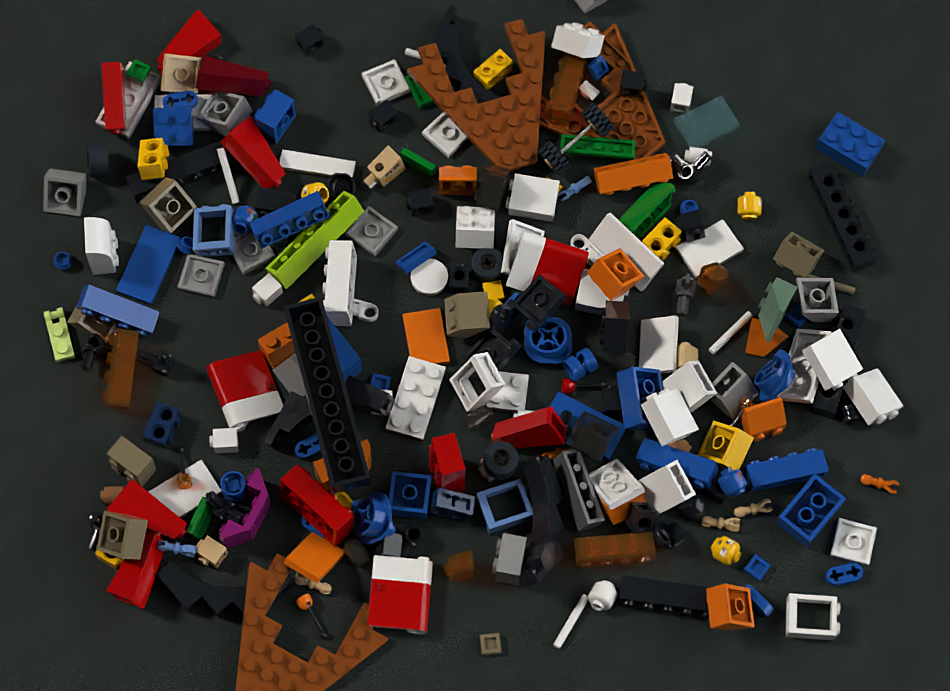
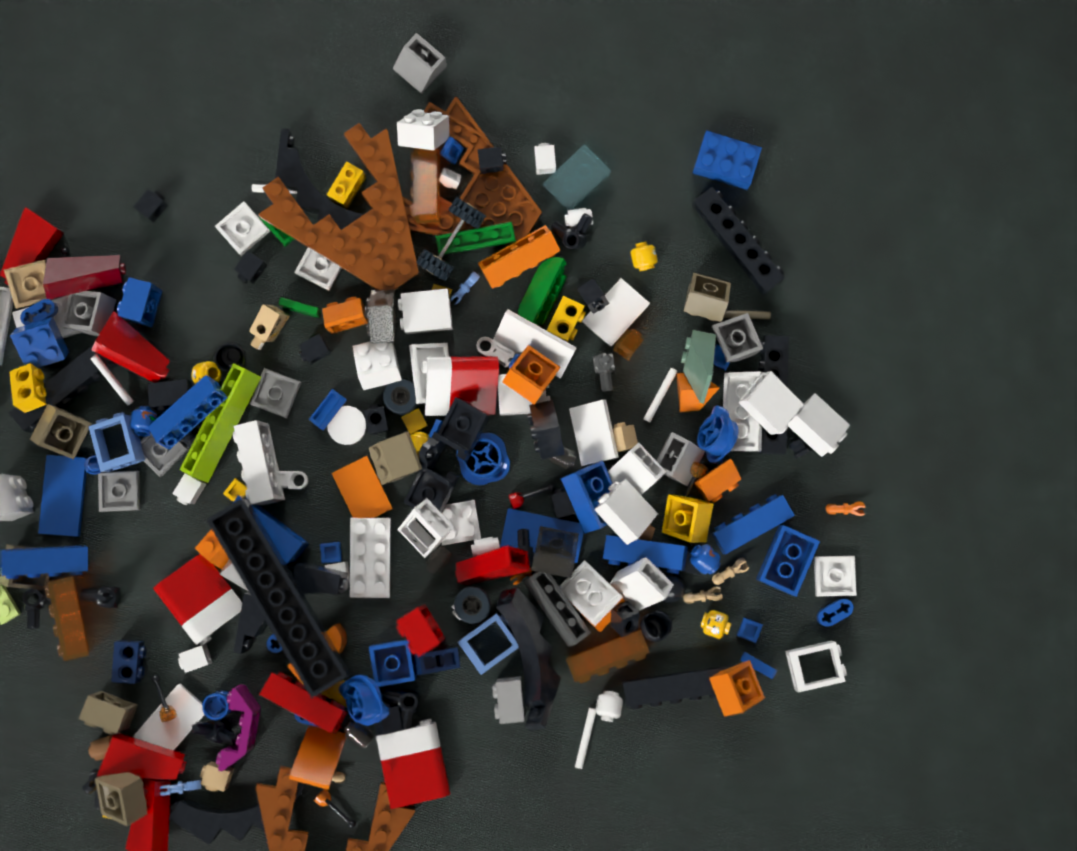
camera: 15 degrees left, 15 degrees up
green tile [186,496,213,541] -> none
white tile [279,150,356,178] -> none
clear orange slope [444,550,474,581] -> none
dark tan tile [479,633,502,656] -> none
blue wheel [563,348,599,382] -> none
blue plate [680,200,699,214] -> none

